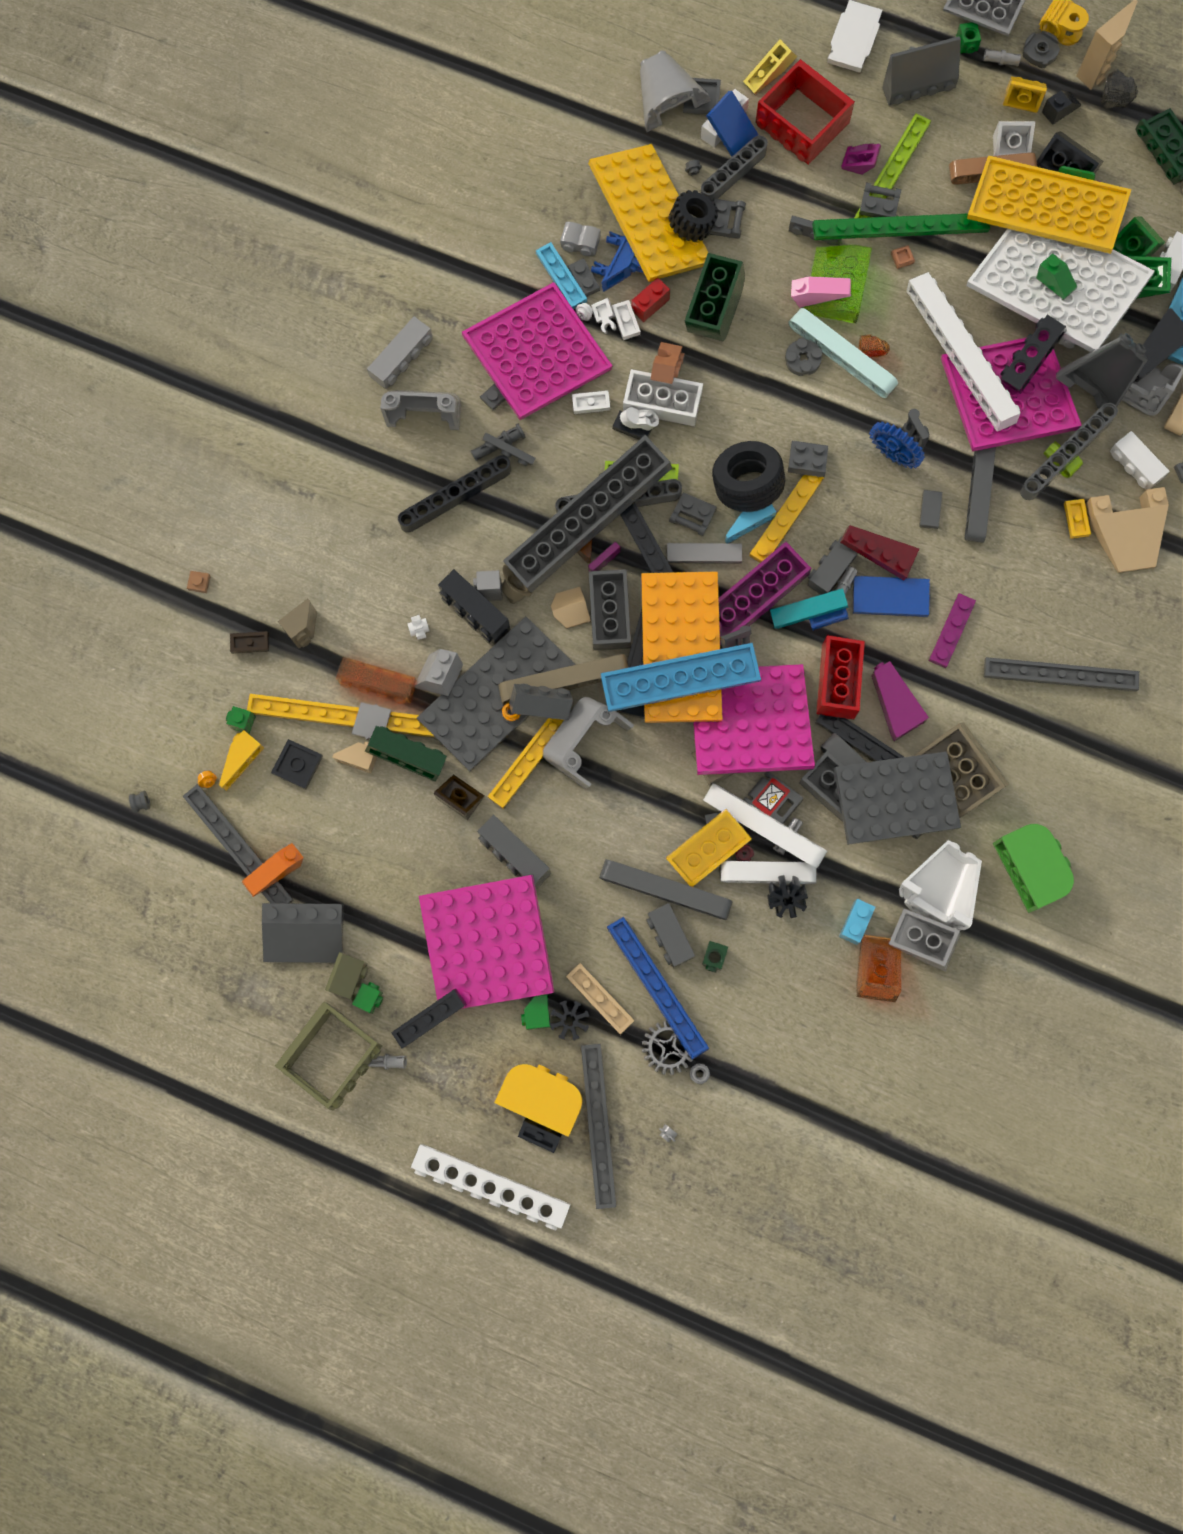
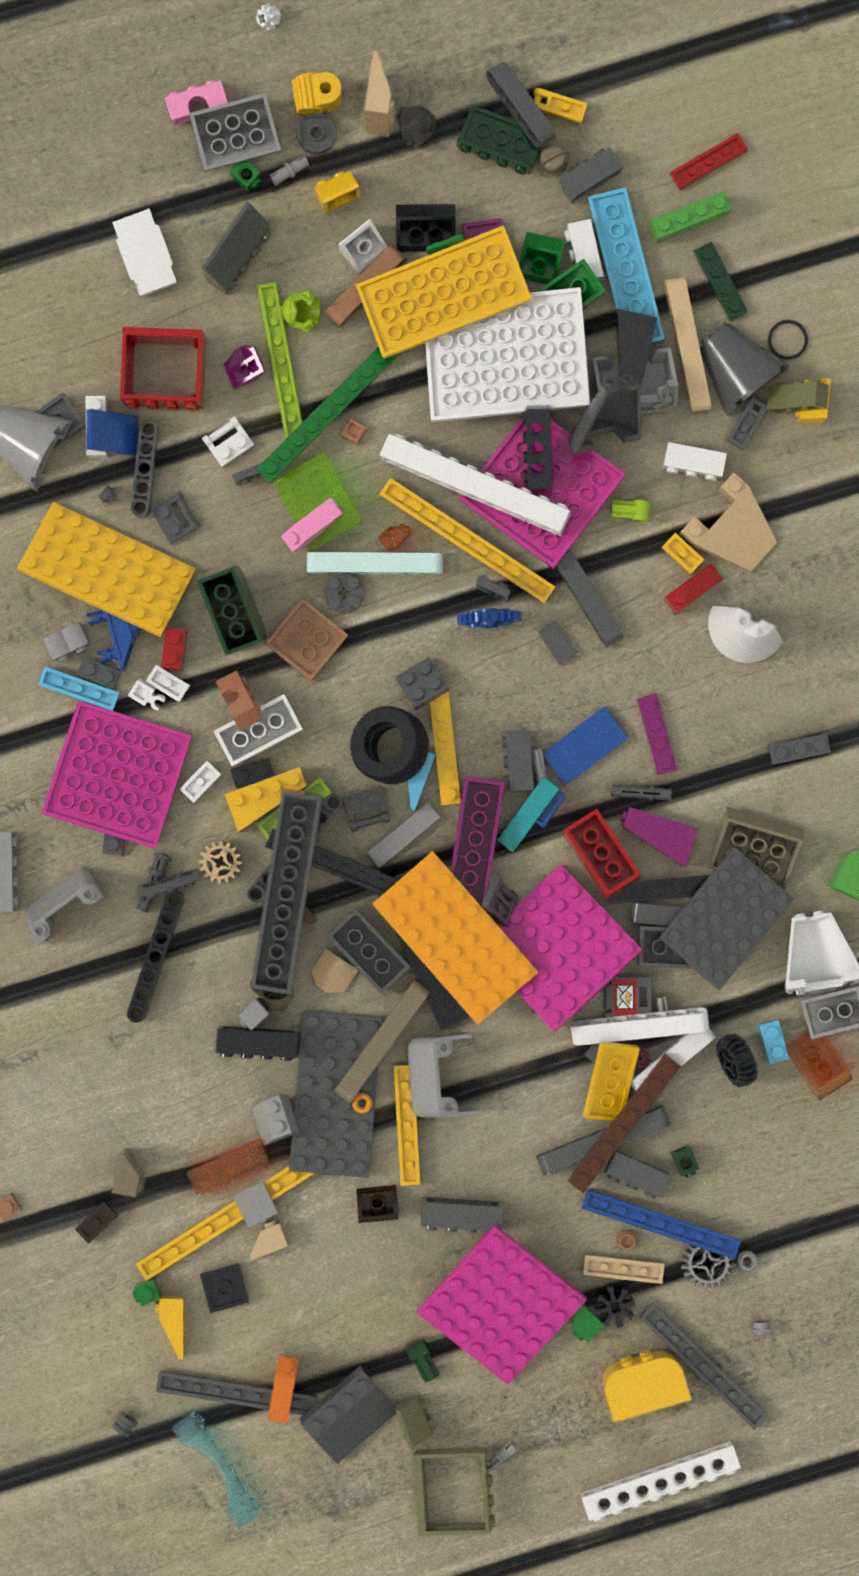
camera: 50 degrees left, 10 degrees up
light orange plate [198,771,217,788] -> none
green brick [352,982,384,1014] -> none
dark green brick [365,726,447,782] -> none
black plate [391,988,467,1049] -> none
white gear [407,615,430,640] -> none
dark grey brick [509,683,573,720] -> none
black plate [518,1118,562,1153] -> none
white plate [576,303,593,321] -> none
magenta tile [588,542,620,572] -> none
dark azure plate [601,643,761,712] -> none
white piece [620,407,659,431] -> none
black tyre [669,190,718,242] -> none
light yellow slope [743,39,797,94] -> none
black gear [767,875,808,919] -> none
dark red wing [840,525,920,580] -> none
dark grey plate [859,182,901,217] -> none
dark grey plate [984,657,1140,692] -> none
dark grey beam [1020,403,1118,501] -> none
green slope [1036,253,1077,300] -> none
black slope [1042,90,1081,125] -> none
none -> clear light blue arch [172,1410,260,1529]
none -> tan gear [199,841,242,884]
none -> white plate [202,416,255,468]
none -> yellow wedge [225,767,307,832]
none -> medium nougat plate [265,598,349,681]
none -> lime helmet [281,289,321,333]
none -> yellow plate [379,478,555,604]
none -> dark green piece [405,1339,440,1383]
none -> reddish brown plate [567,1053,681,1193]
none -> dark grey pin [611,784,671,801]
none -> medium nougat plate [617,1231,637,1251]
none -> red slope [664,564,723,614]
none -> white cone [708,606,783,663]
none -> black gear [716,1034,758,1088]
none -> dark grey plate [768,733,831,765]

